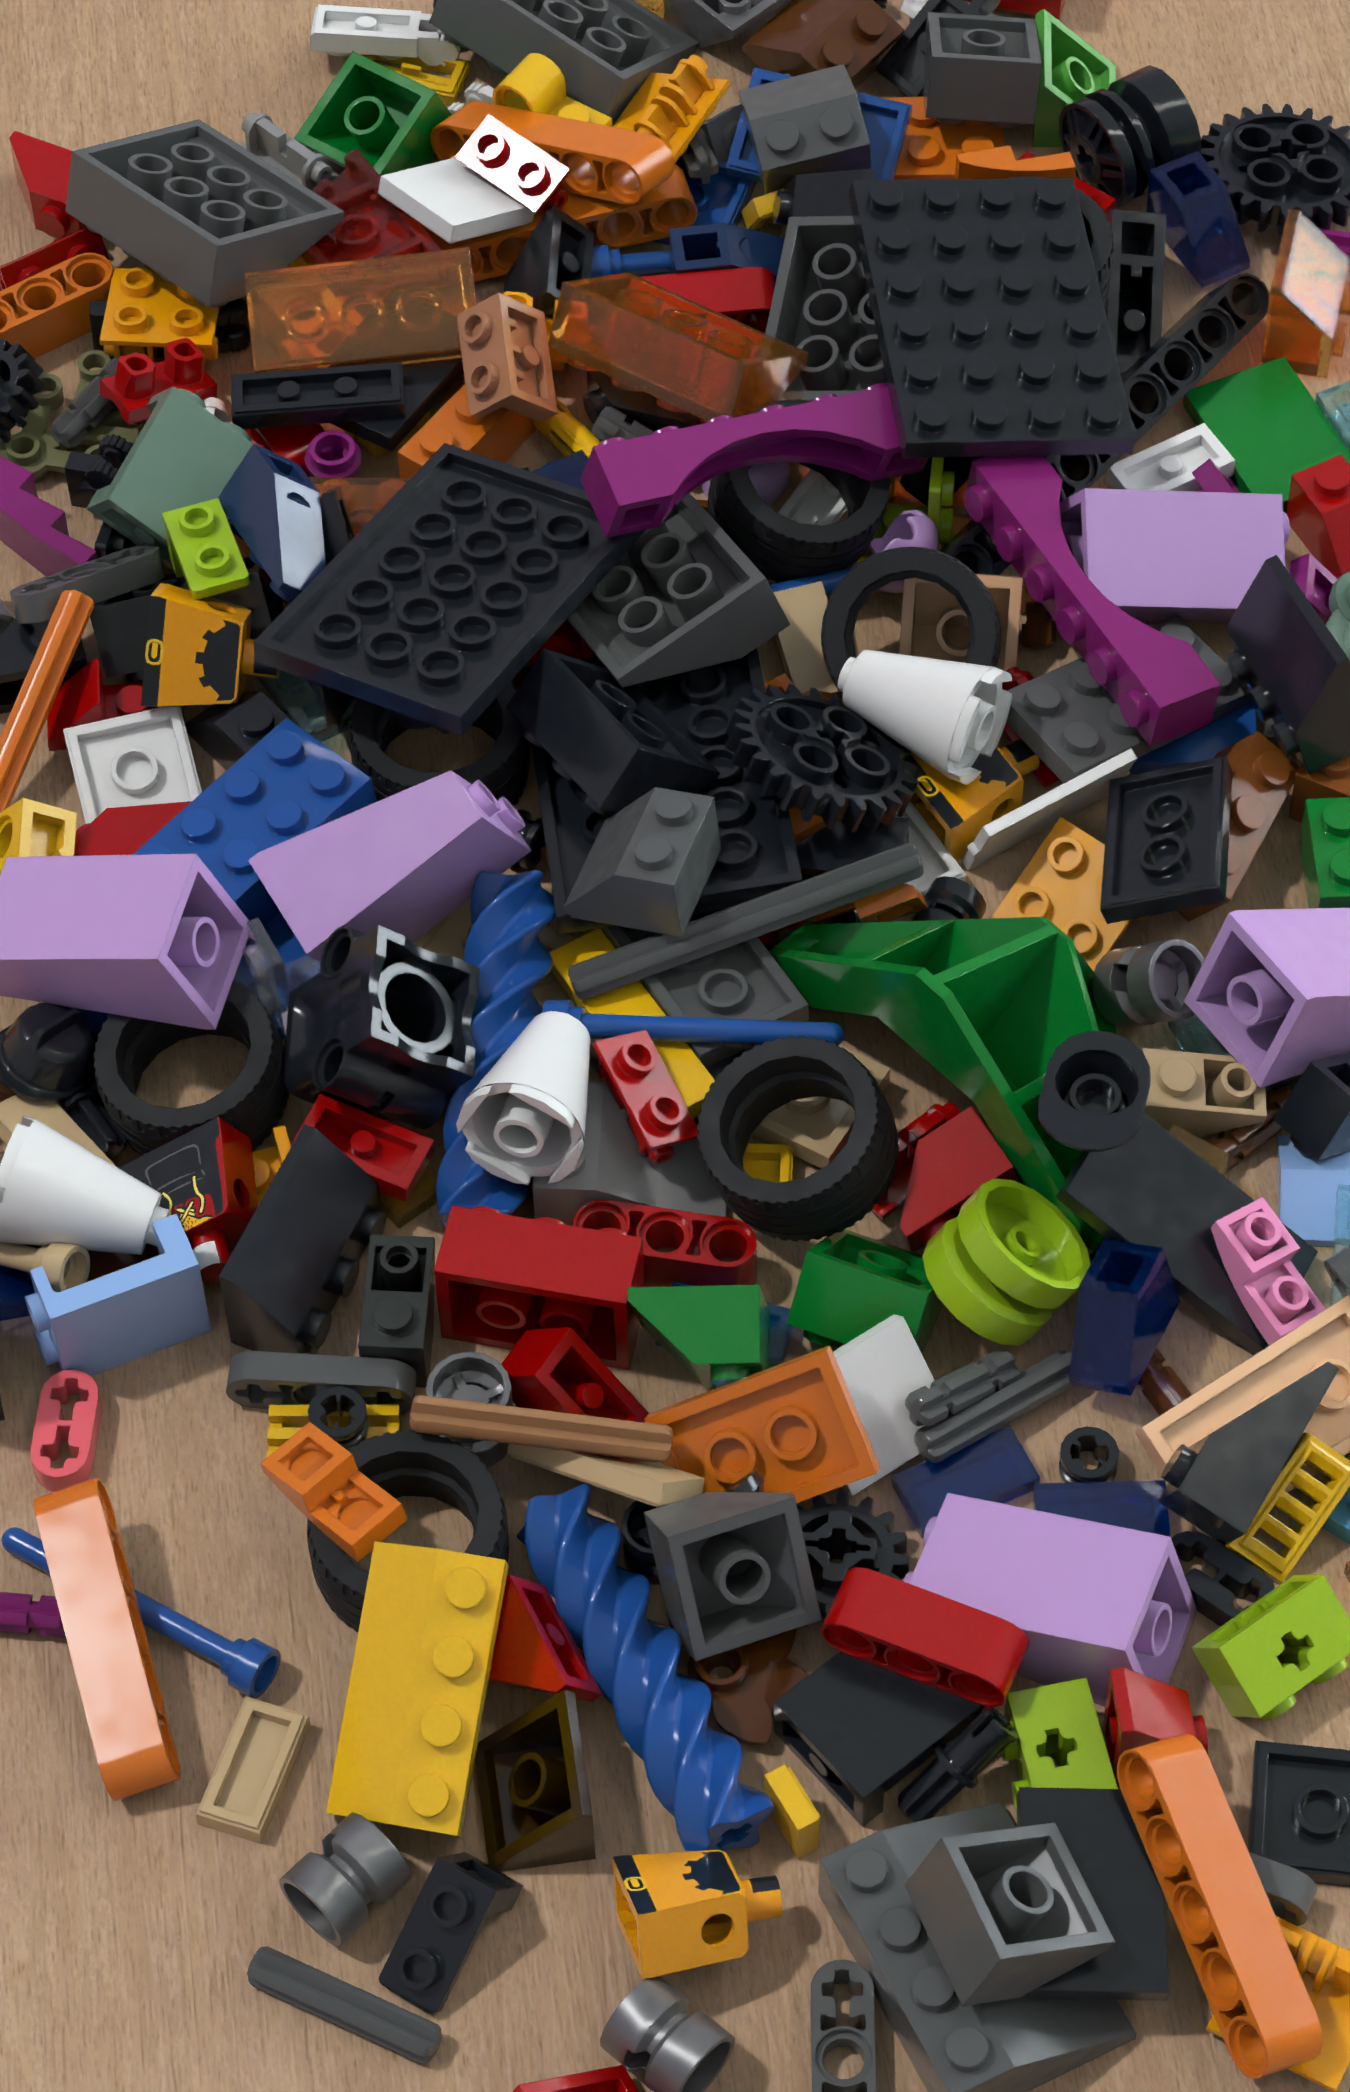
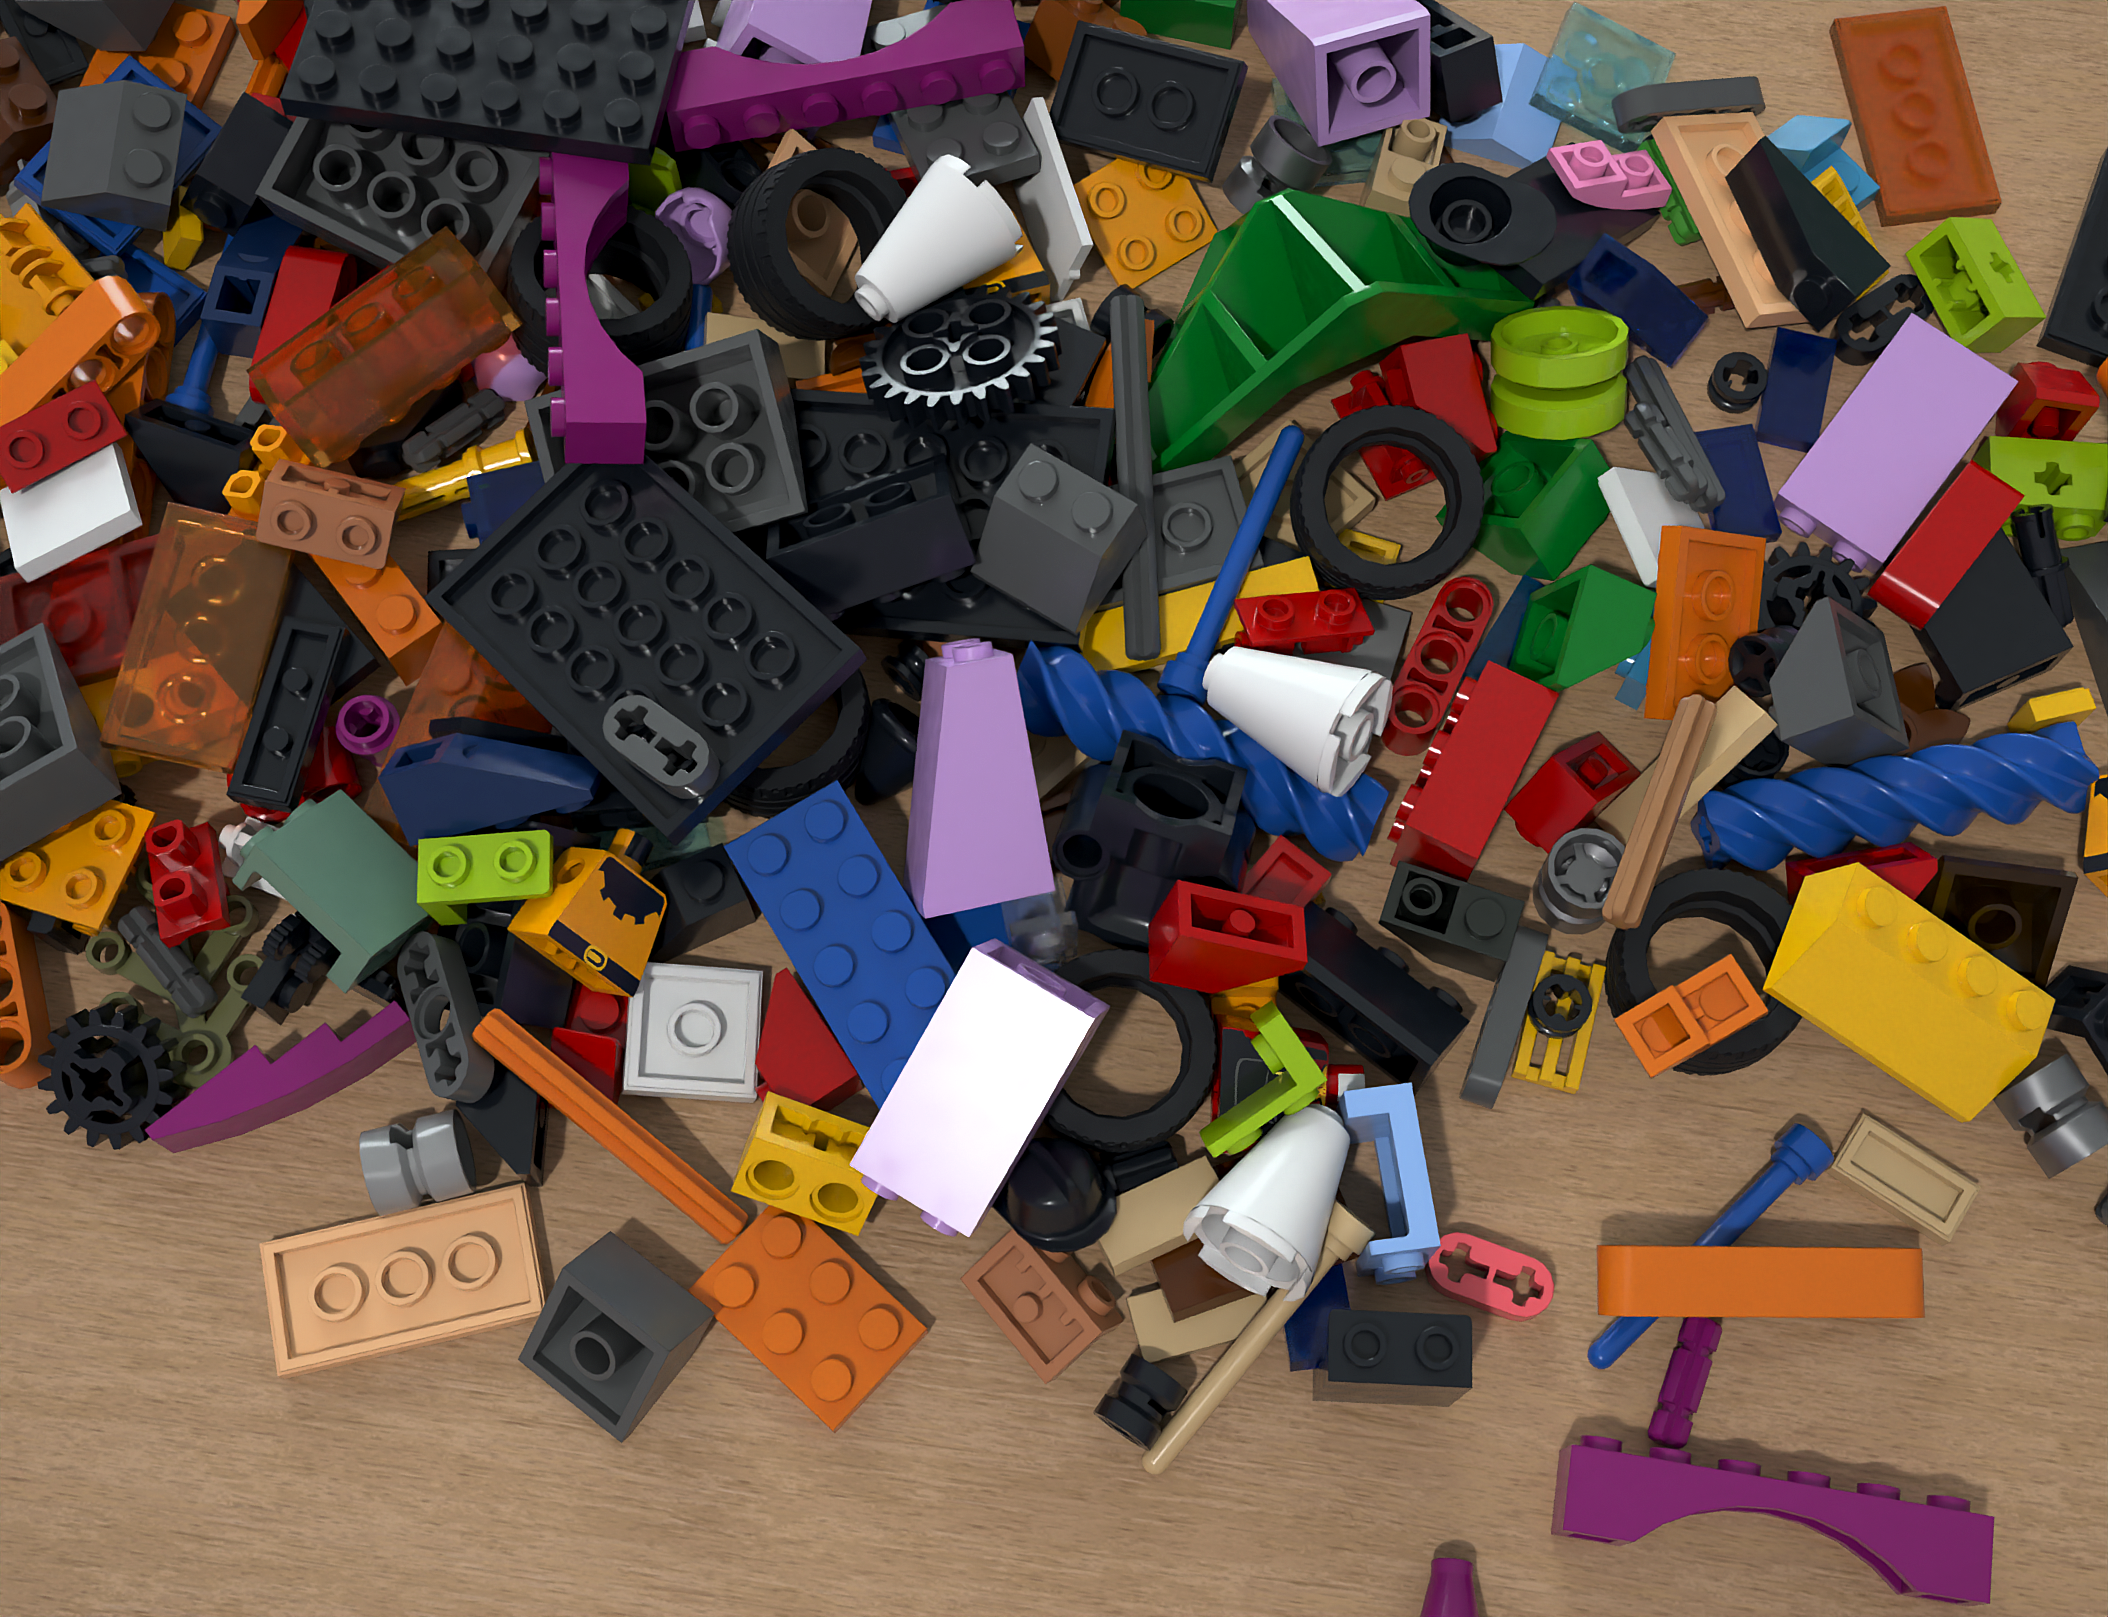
camera: 75 degrees left, 15 degrees up
none -> dark grey beam [603,695,720,799]
none -> red slope [1148,880,1308,994]
none -> lime bracket [1199,1000,1327,1158]

